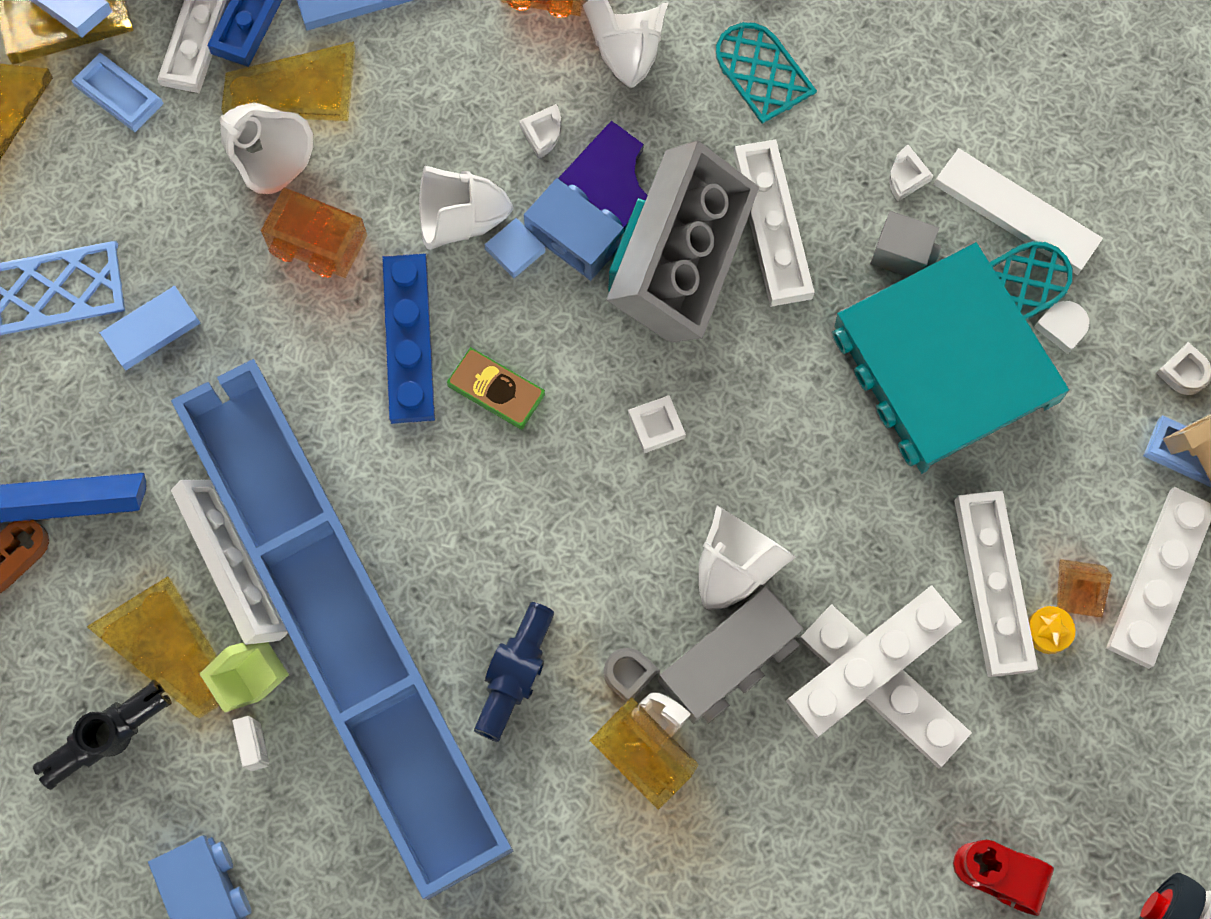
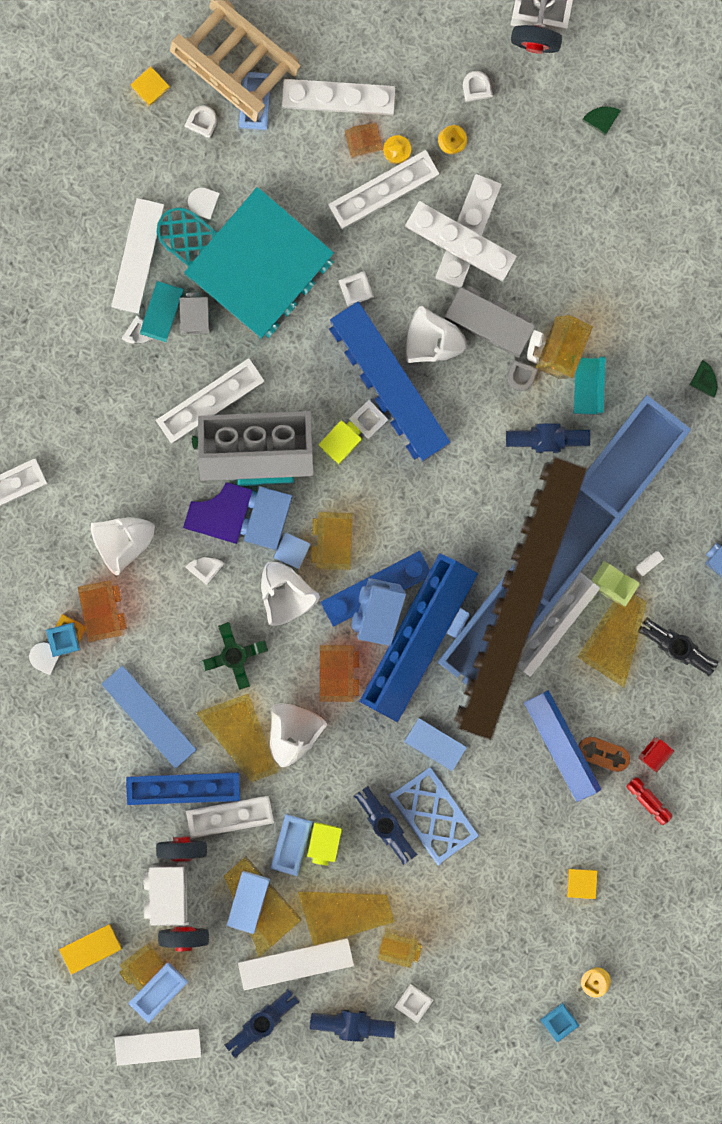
camera: 110 degrees left, 15 degrees up
tile [447,347,545,430] -> none
teal window [716,22,817,124] -> none
red piece [953,839,1054,916] -> none
none -> teal tile [140,281,184,343]
none -> dark green pin [200,622,268,690]
none -> neon yellow brick [307,822,342,866]
none -> clear yellow brick [311,512,353,570]
none -> neon yellow brick [318,420,362,465]
none -> blue brick [329,301,451,462]
none -> white tile [338,271,374,307]
none -> medium blue brick [352,578,406,646]
none -> dark blue pin [354,786,418,865]
none -> blue brick [359,553,478,723]
none -> yellow tile [438,125,467,154]
none -> light blue tile [447,608,469,638]
none -> dark brown brick [454,457,587,741]
none -> white tile [463,71,493,102]
none -> teal panel [573,356,606,415]

